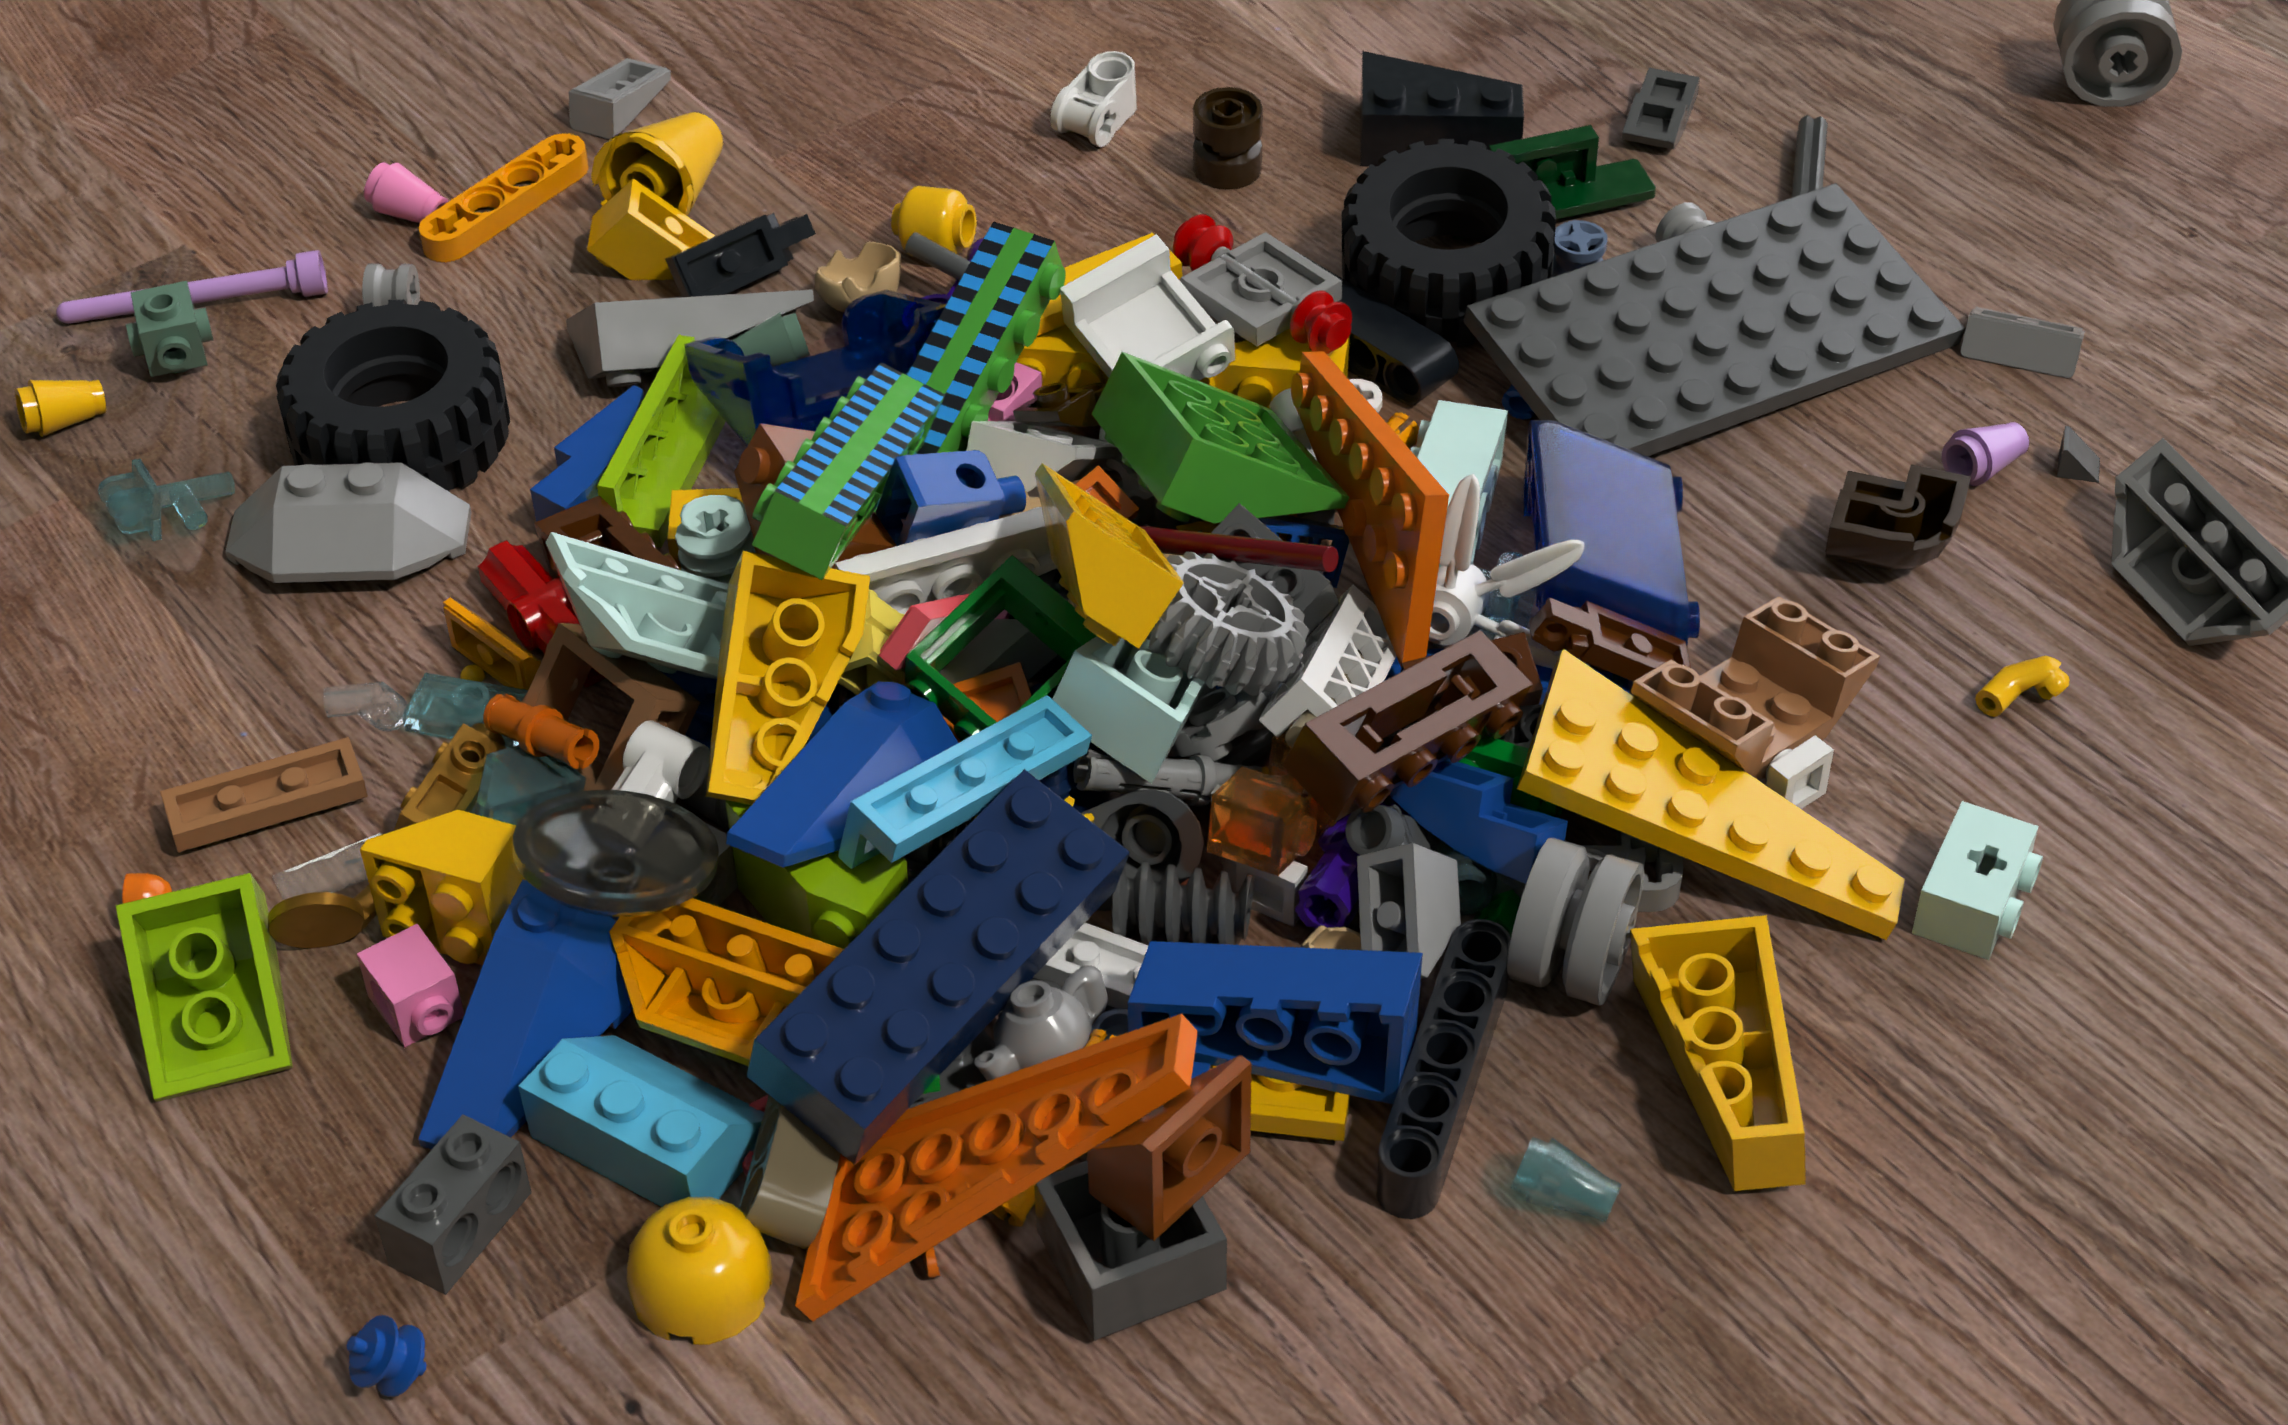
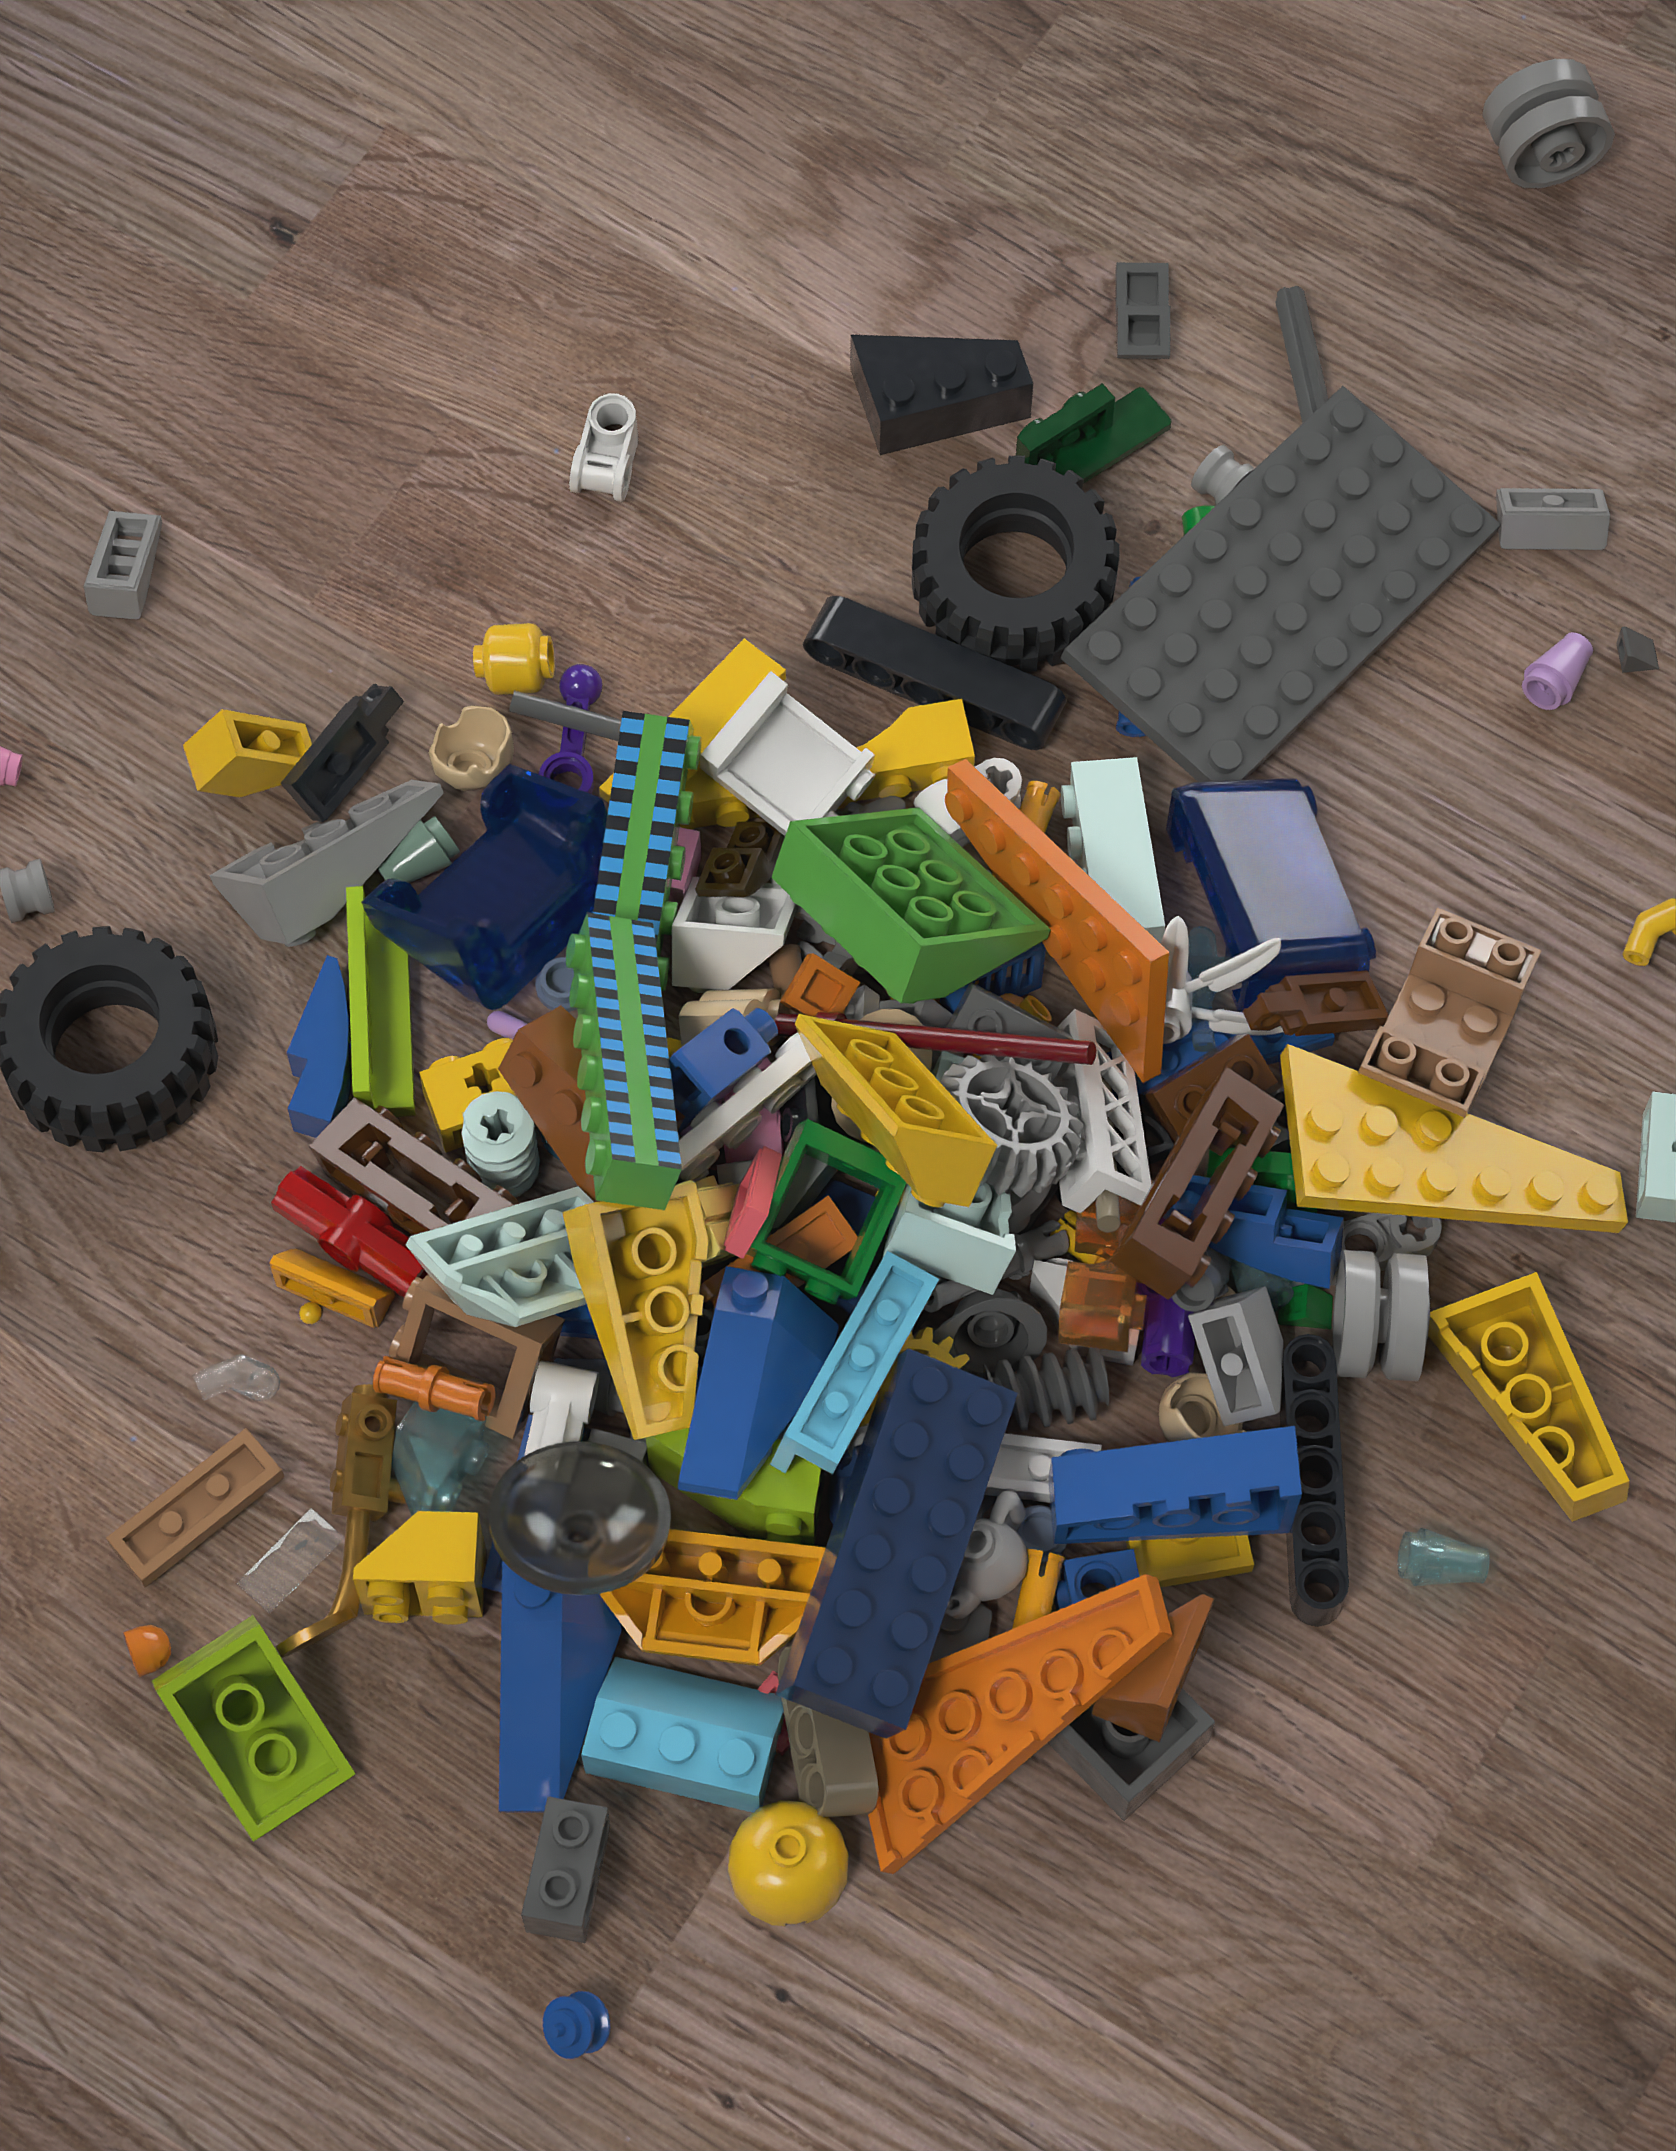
camera: 20 degrees left, 20 degrees up
light grey wedge [225,463,472,583] -> none
bright pink brick [357,924,464,1048] -> none
clear light blue plate [402,673,528,751] -> none
light orange beam [418,133,589,262] -> none
yellow cone [591,112,723,216] -> none
light grey plate [1173,214,1352,354] -> none
dark brown wheel [1193,87,1263,190] -> none
sand blue wheel [1552,220,1607,277] -> none
white plate [1766,735,1834,809] -> none
dark brown brick [1825,464,1971,570] -> none

